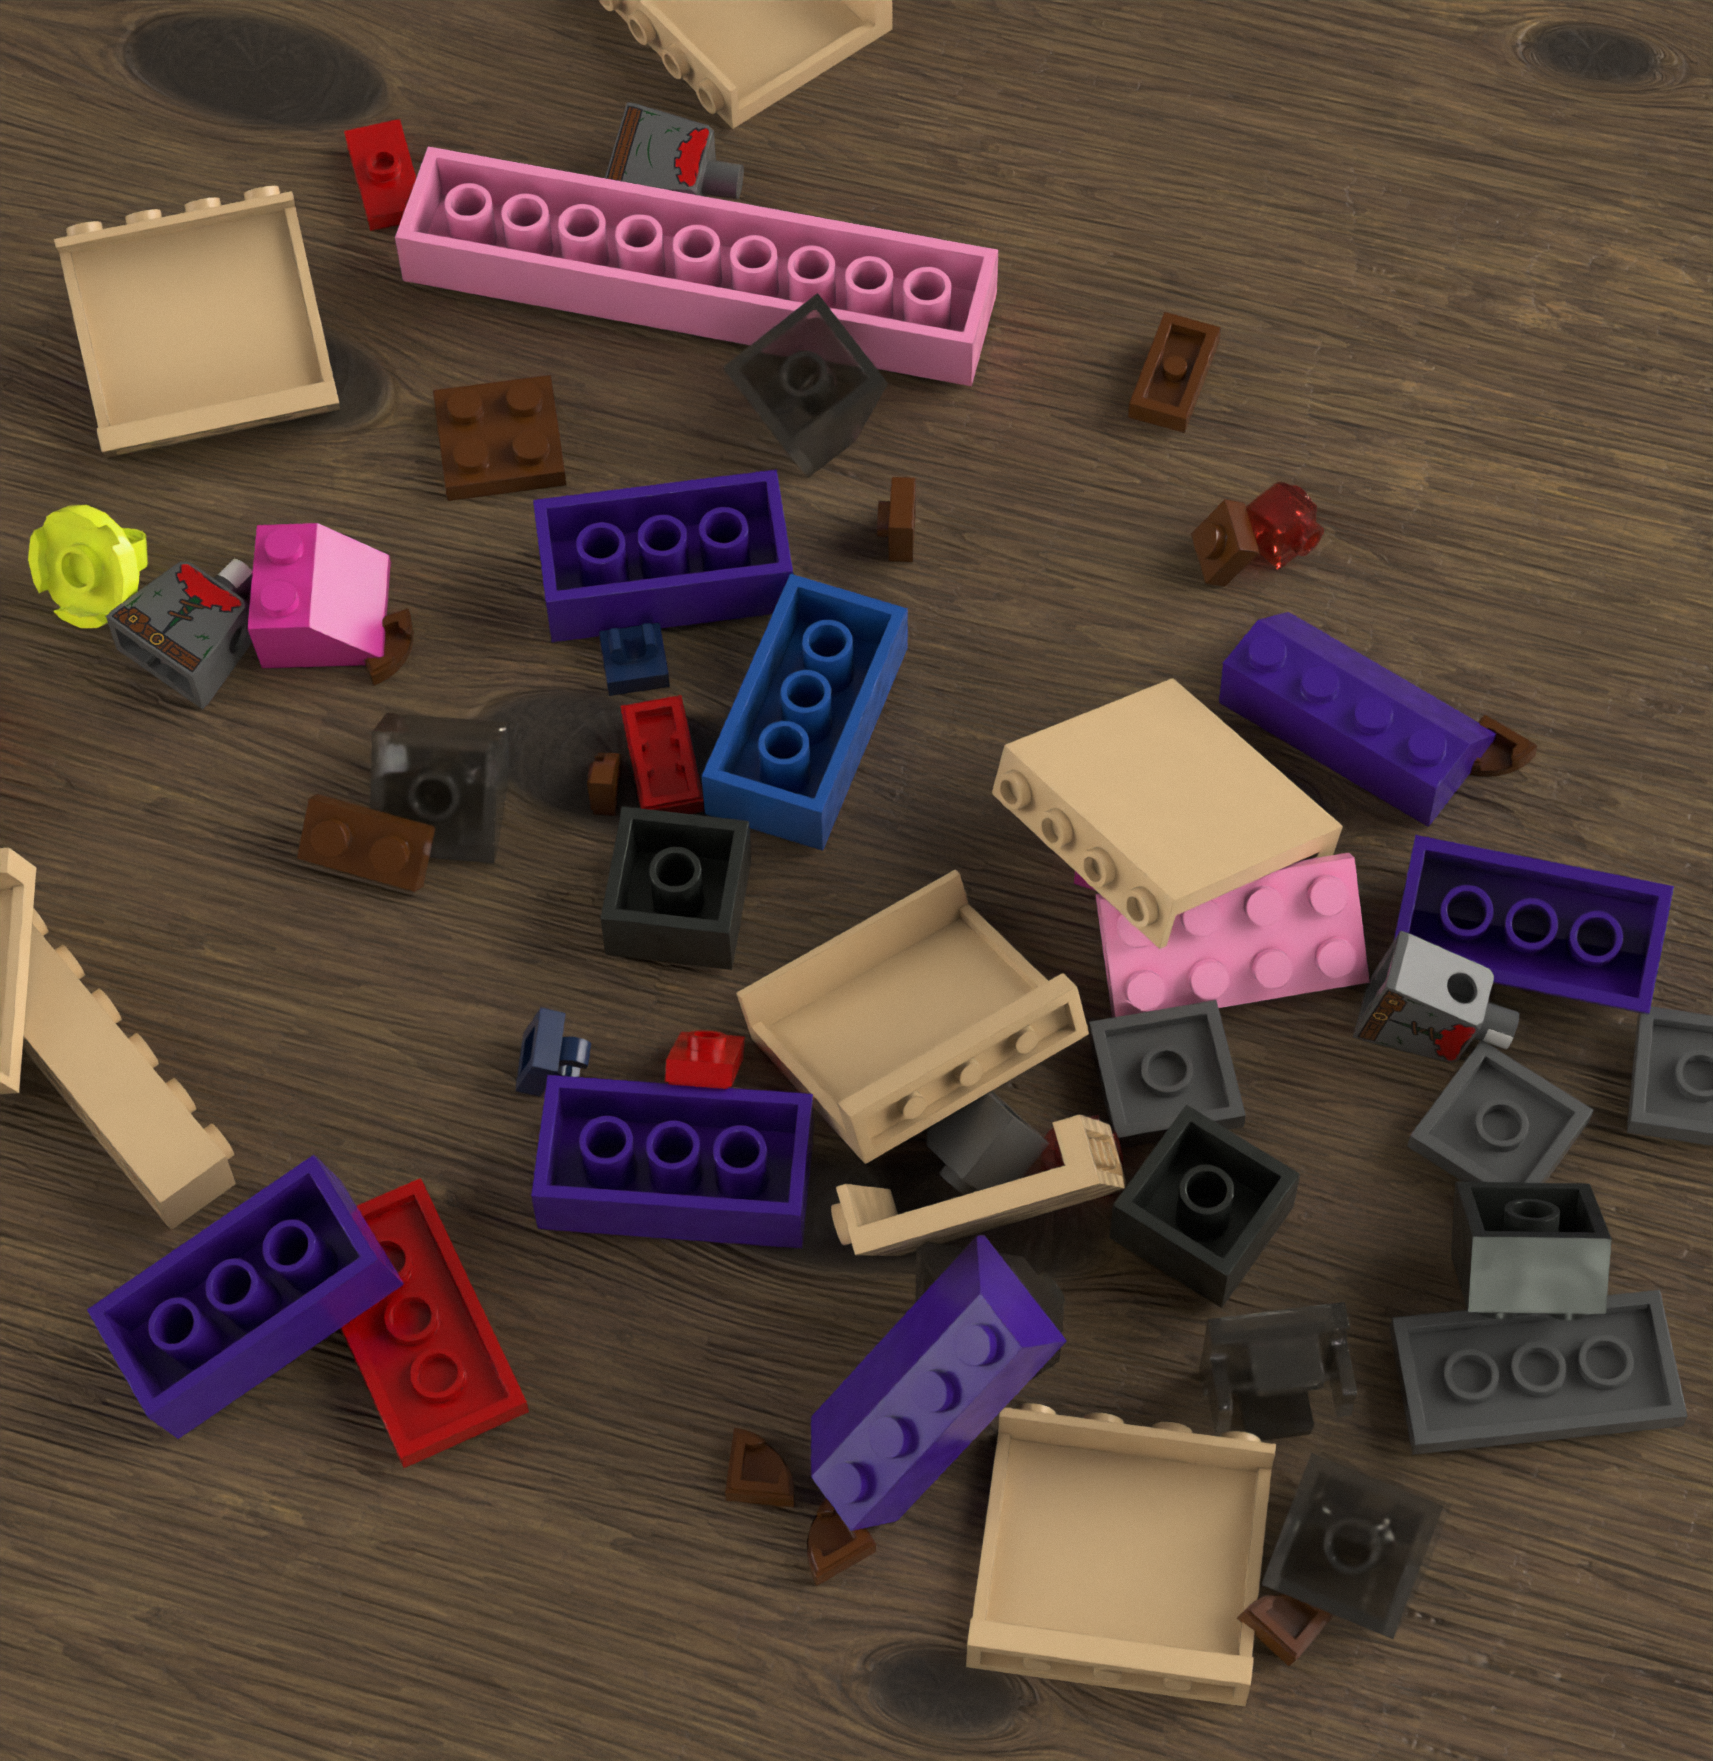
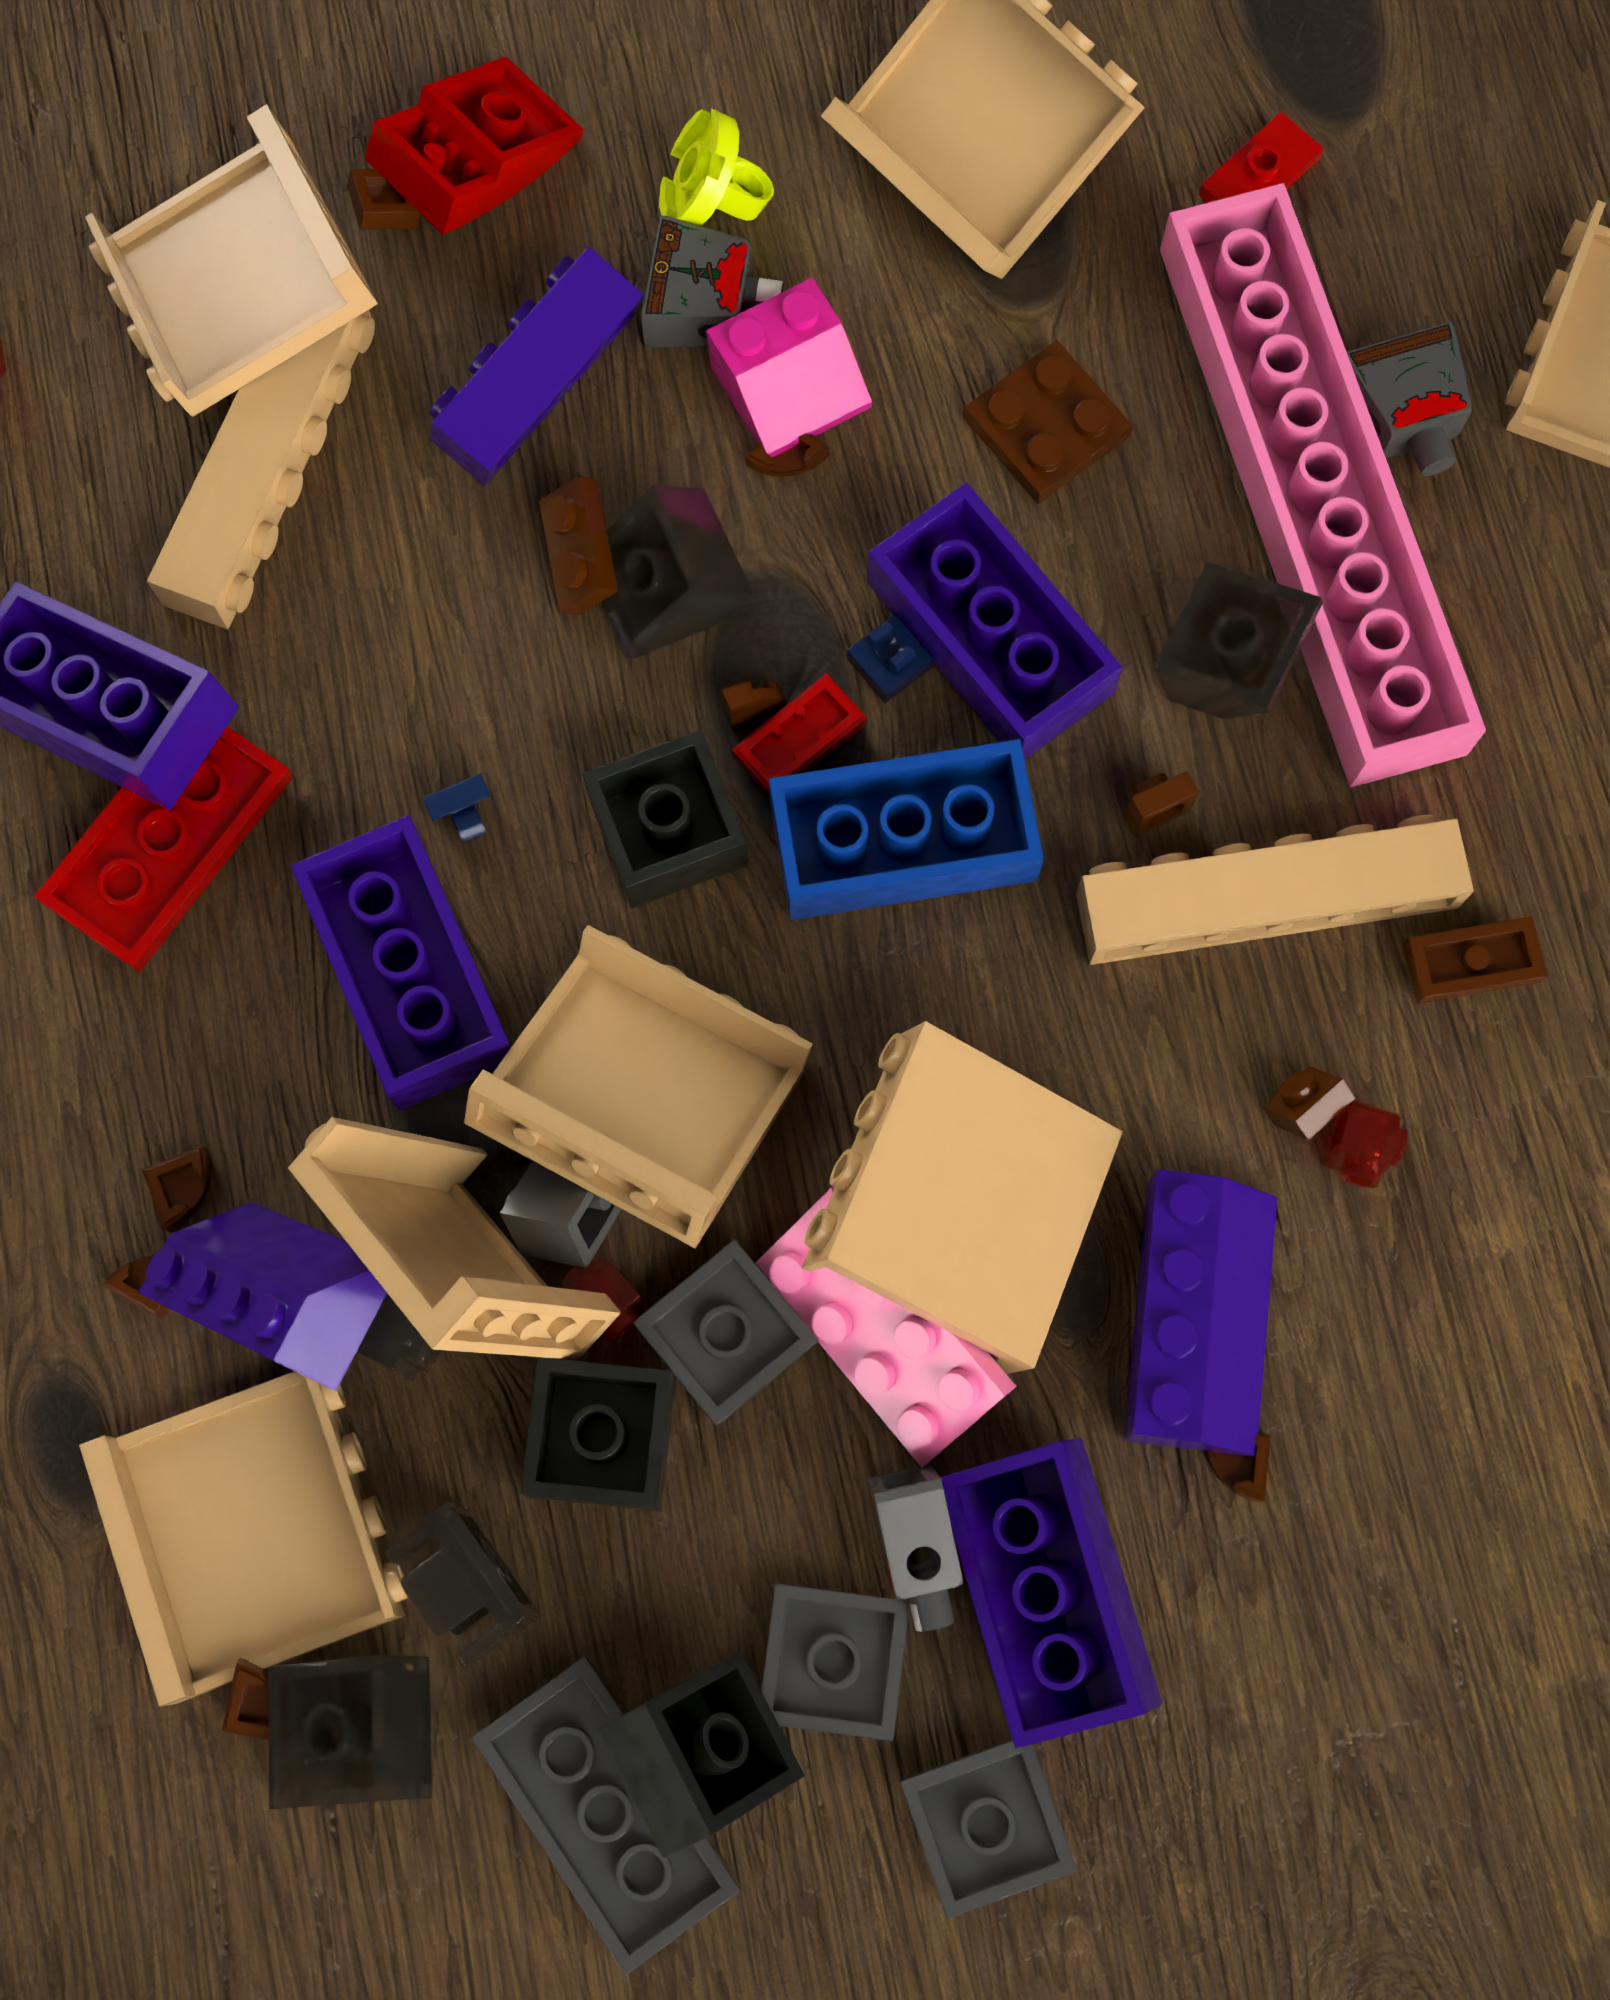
camera: 60 degrees right, 15 degrees up
red plate [665,1030,745,1089] -> none
none -> dark purple brick [429,246,644,486]
none -> tan brick [1076,815,1474,965]

